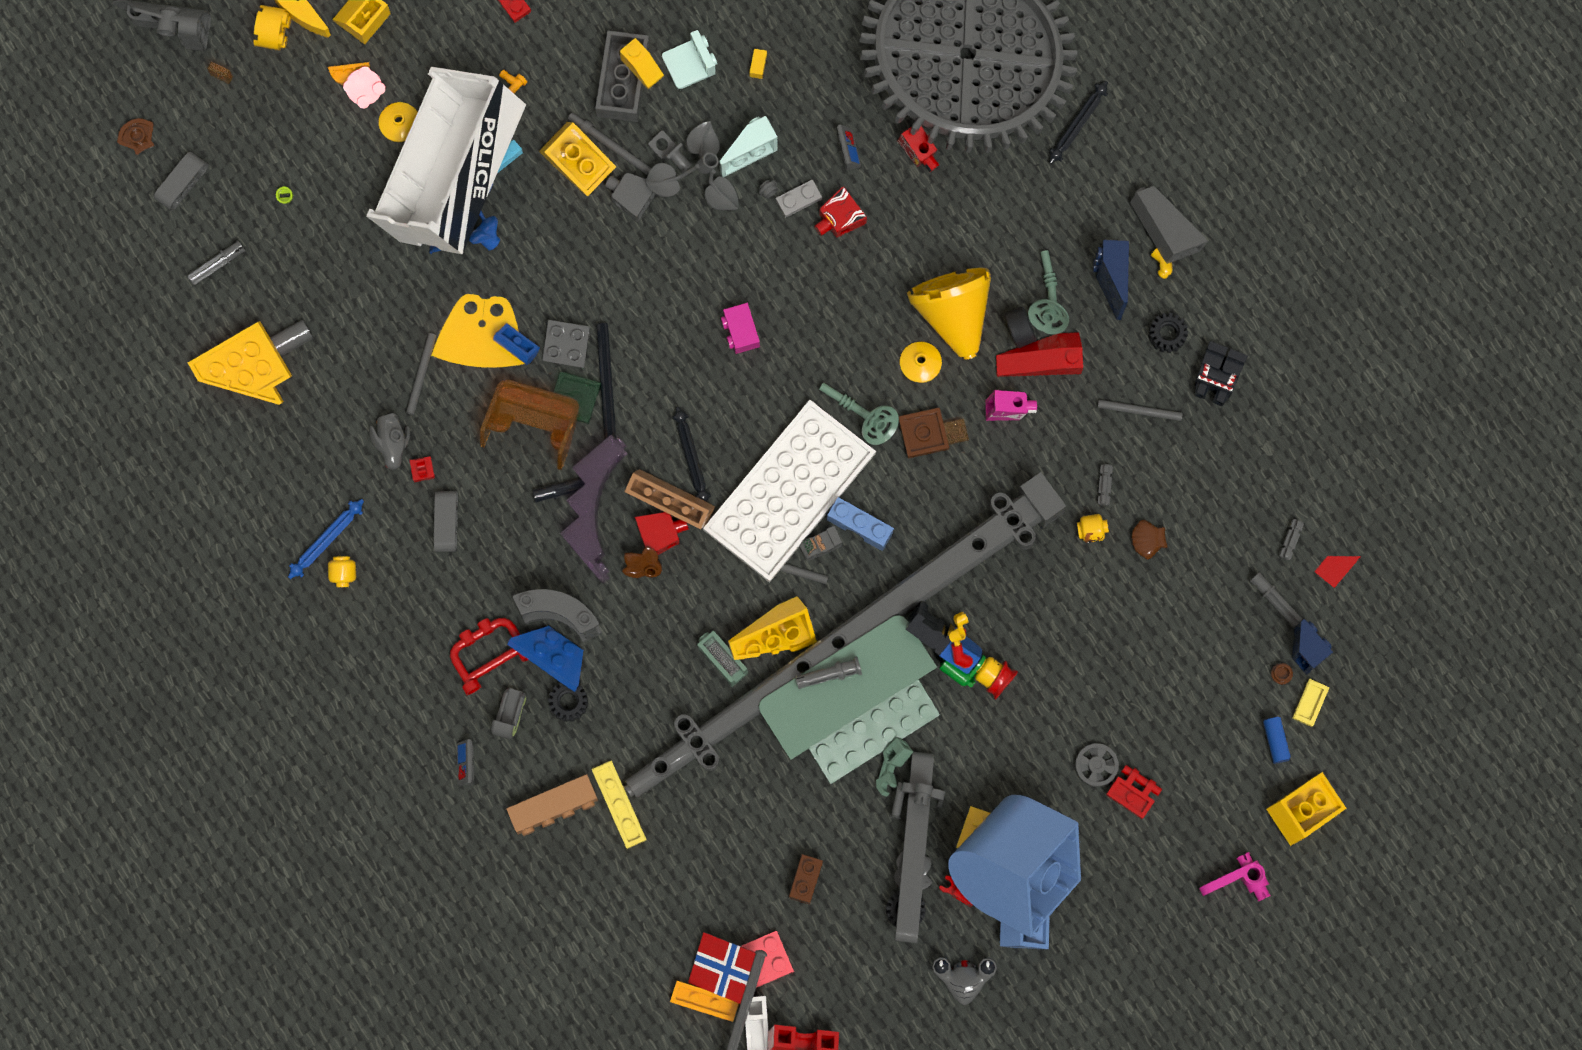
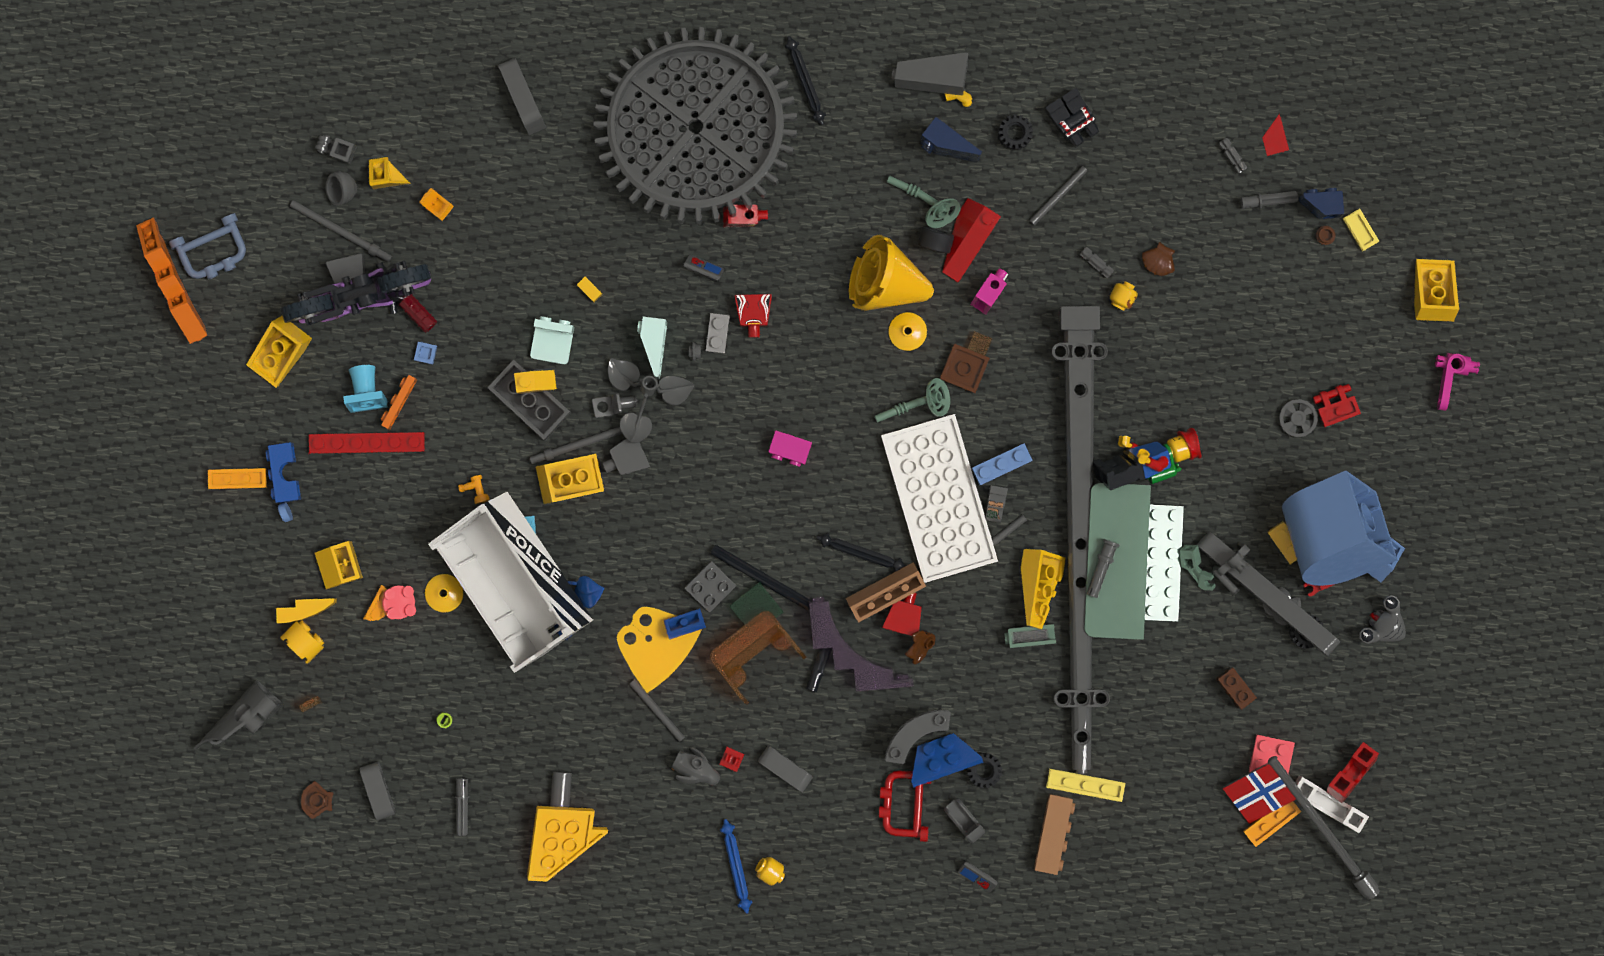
camera: 50 degrees left, 10 degrees up
blue brick [1263,717,1291,764] -> none

